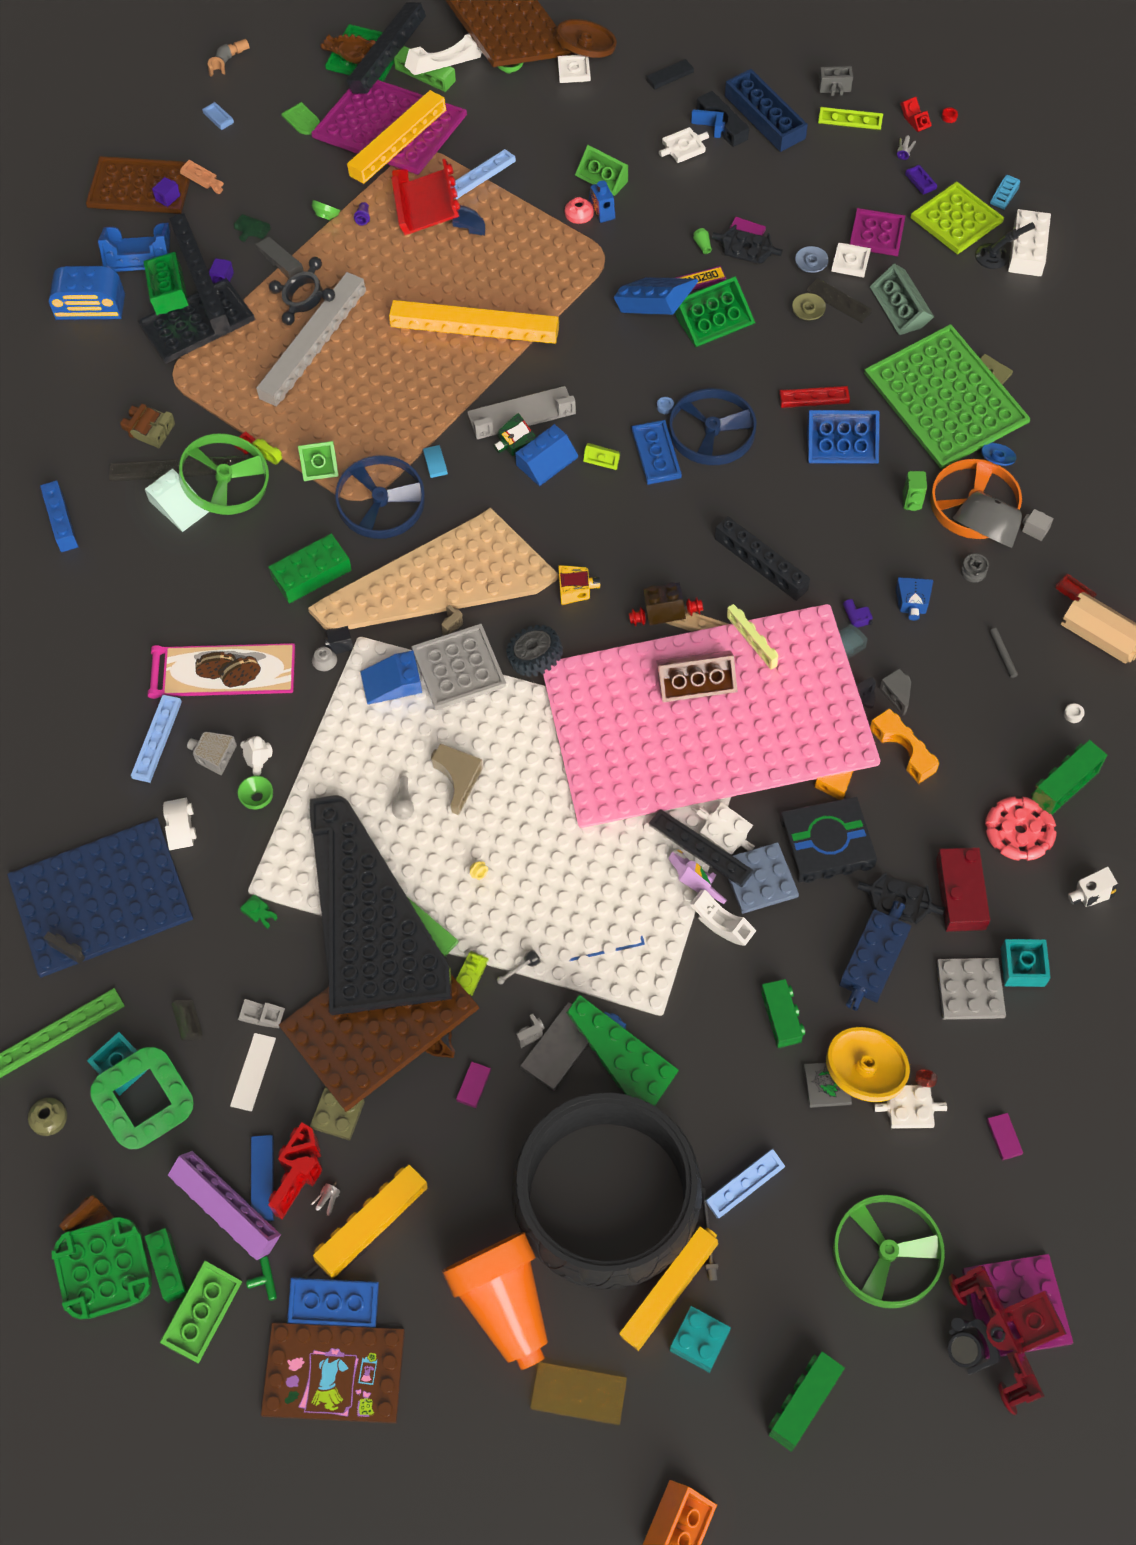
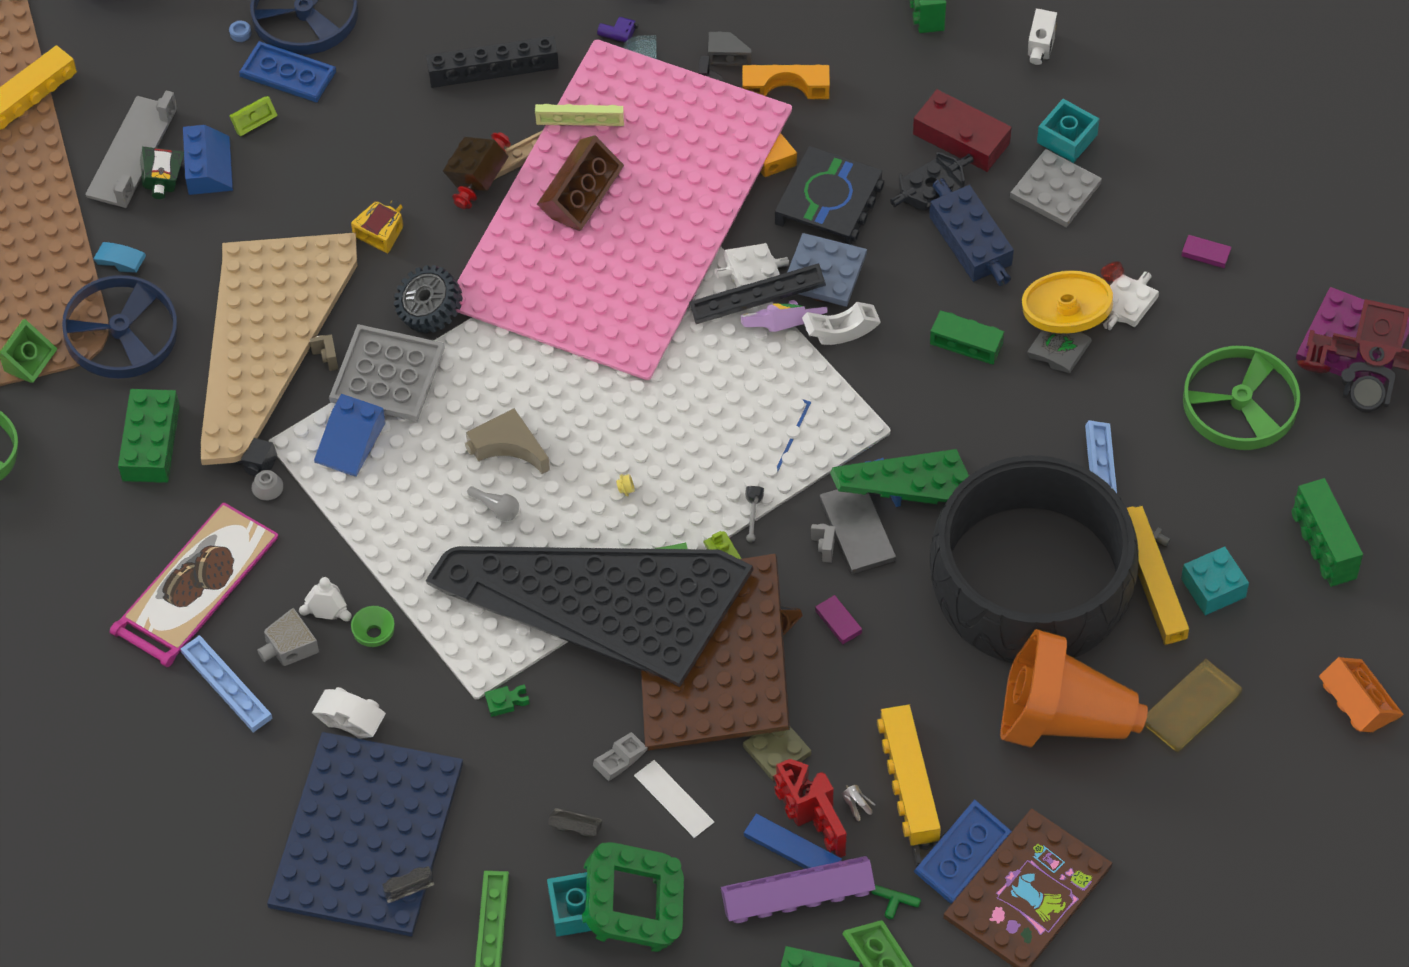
camera: 55 degrees left, 5 degrees down
coral plate [985,796,1057,861] -> none

